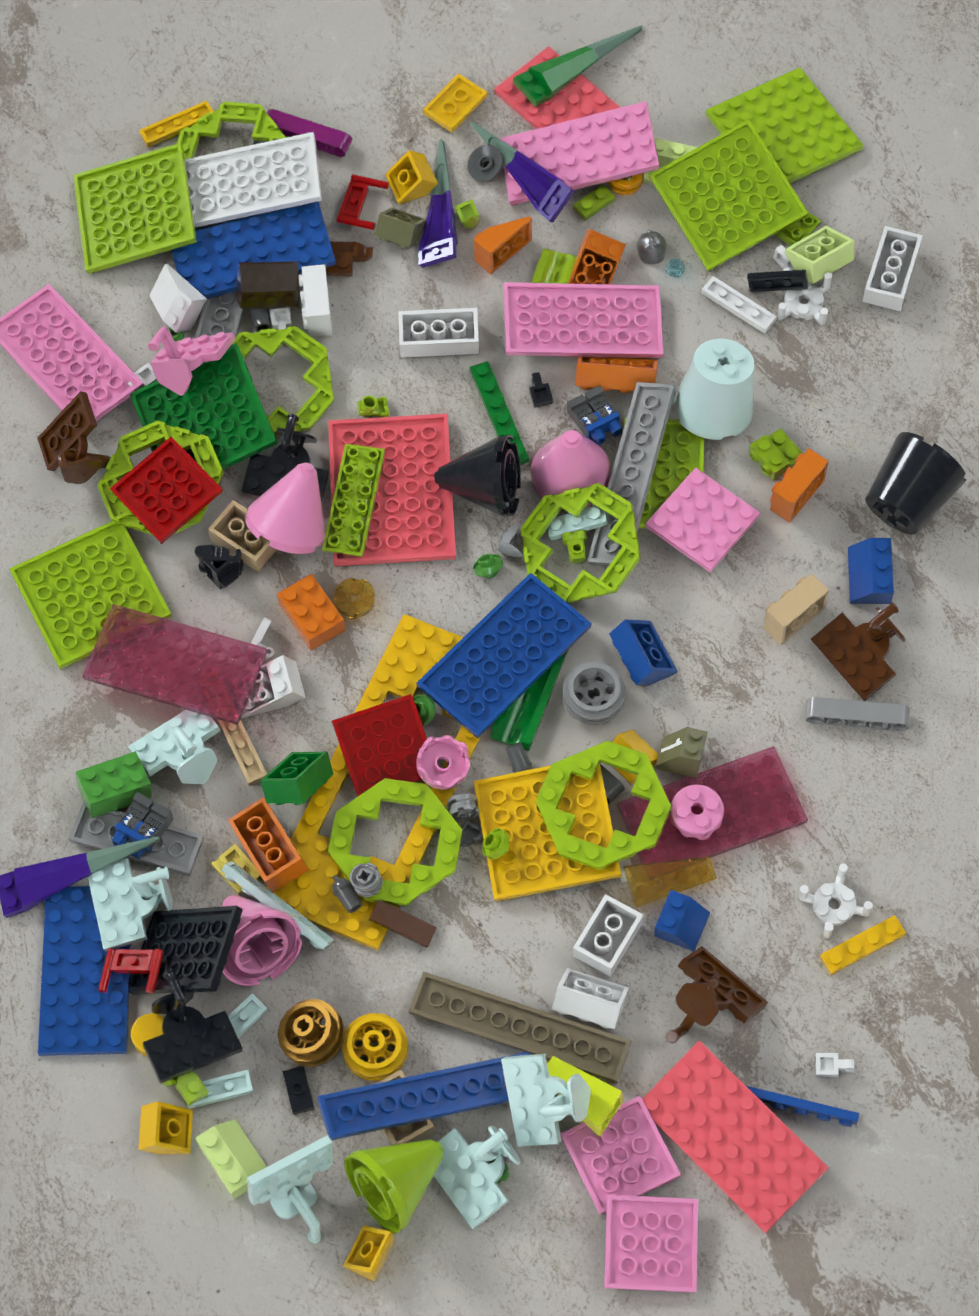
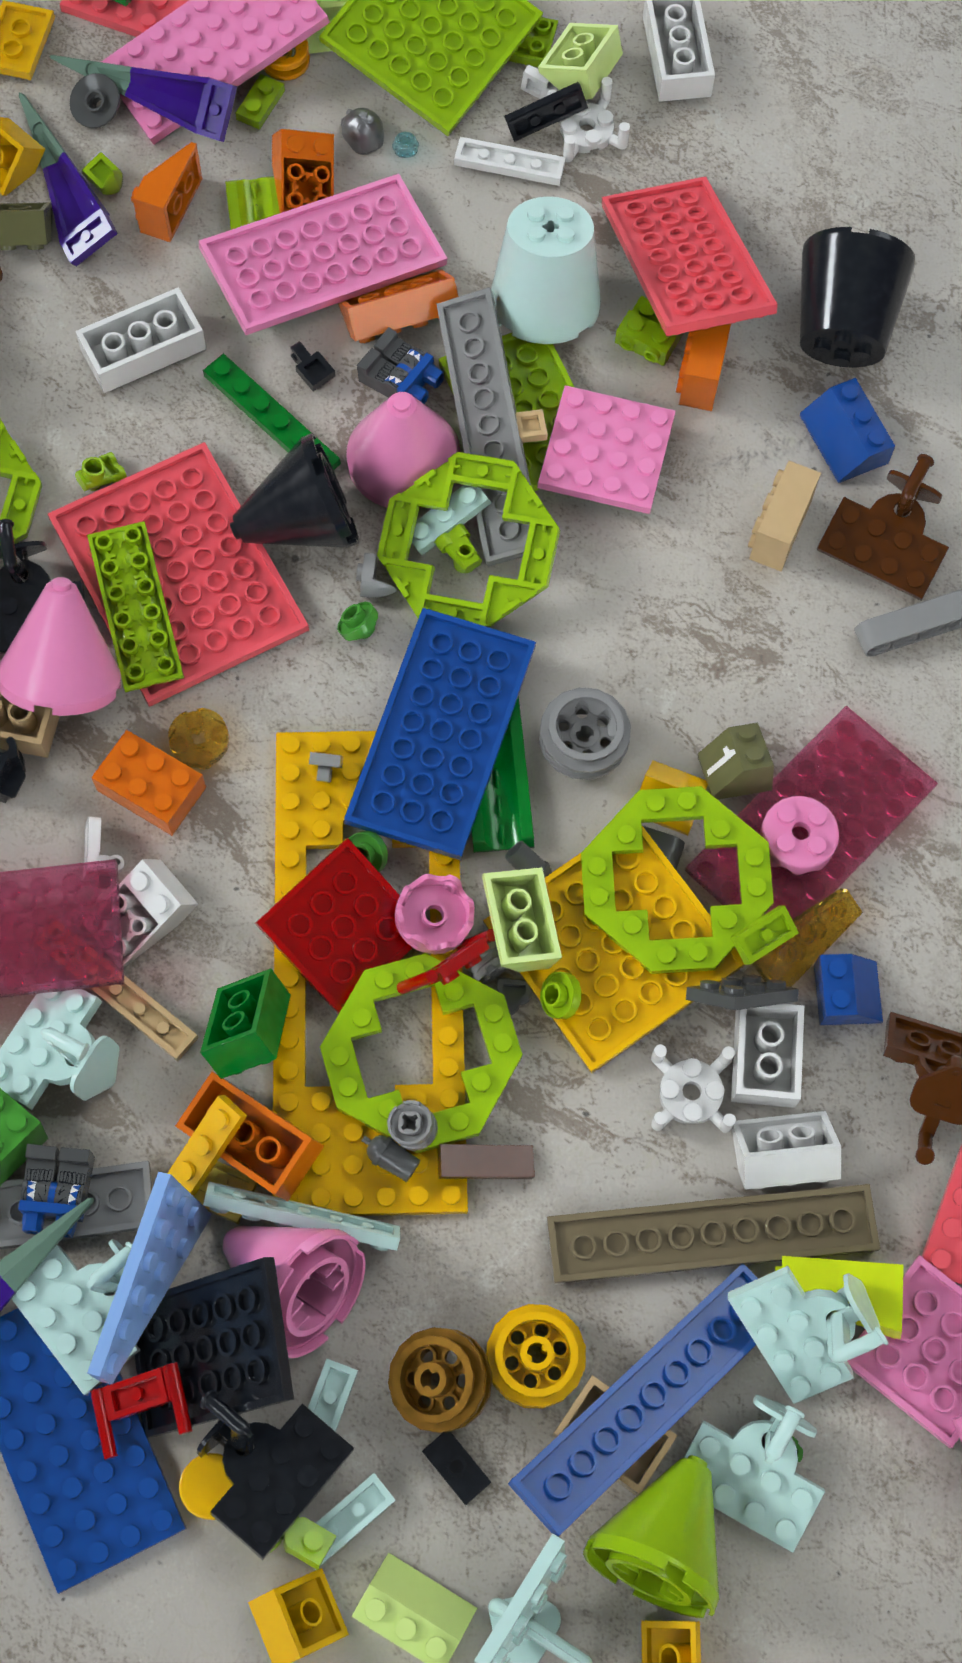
camera: 30 degrees left, 5 degrees up
blue slope [609,619,678,685] -> none
none -> light blue wing [87,1171,211,1384]
none -> yellow plate [167,1095,248,1196]
none -> light grey tile [309,752,344,782]
none -> red plate [397,929,495,994]
none -> yellowish green slope [482,867,562,972]
none -> tan tile [516,409,548,443]
none -> coral plate [602,176,777,336]
none -> white plate [651,1044,736,1133]
none -> dark grey plate [686,975,799,1010]
none -> lime plate [731,905,799,965]

